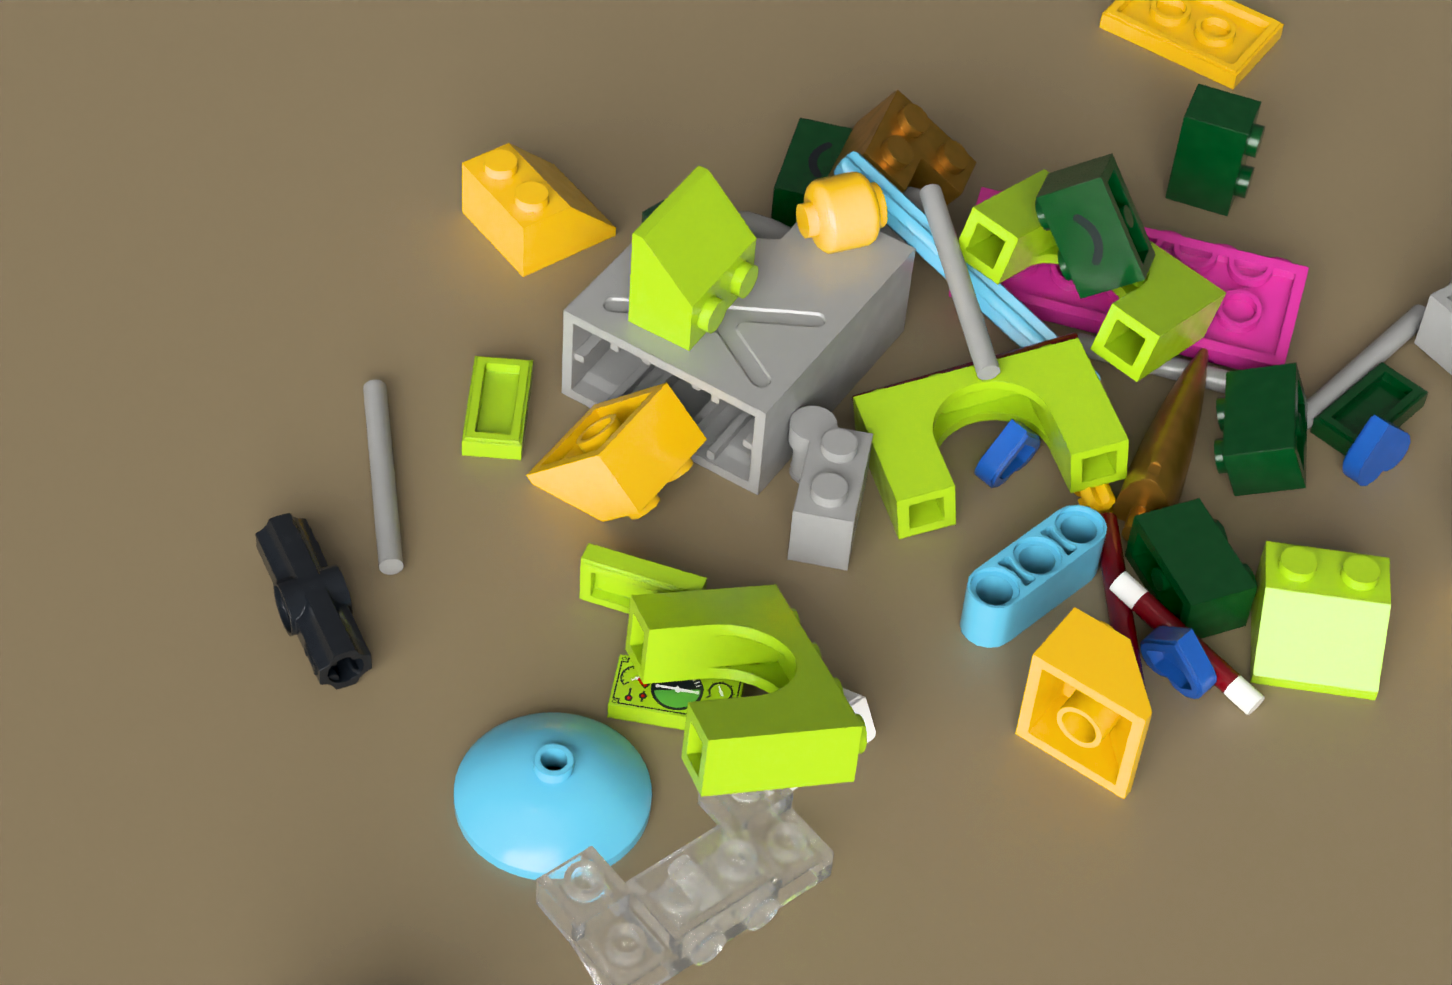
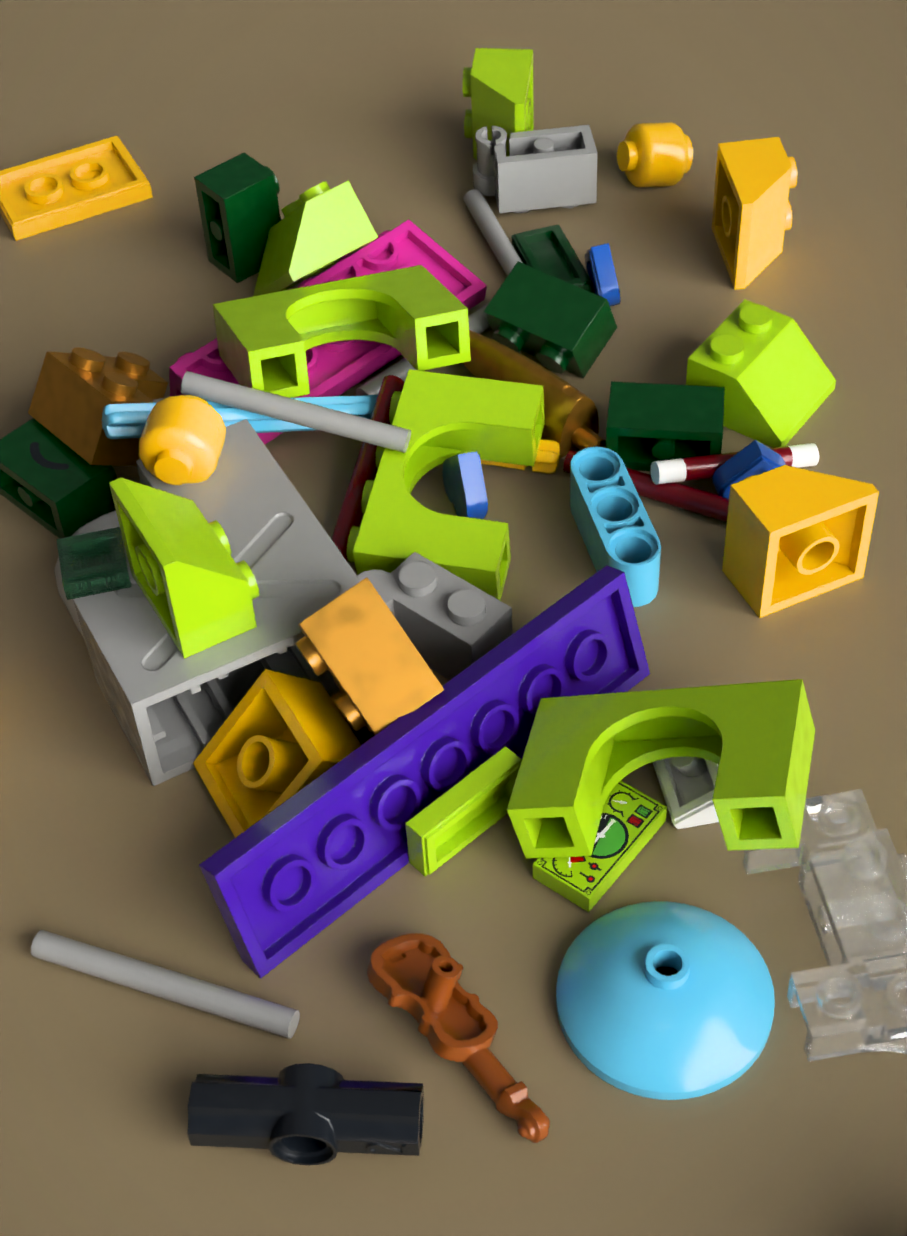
camera: 55 degrees left, 0 degrees up
lime tile [462,356,533,460] -> none
dark green brick [1035,153,1156,299] -> none
none -> dark purple plate [199,565,650,979]
none -> slope [253,181,379,296]
none -> brick [295,577,445,735]
none -> dark orange piece [367,933,550,1143]

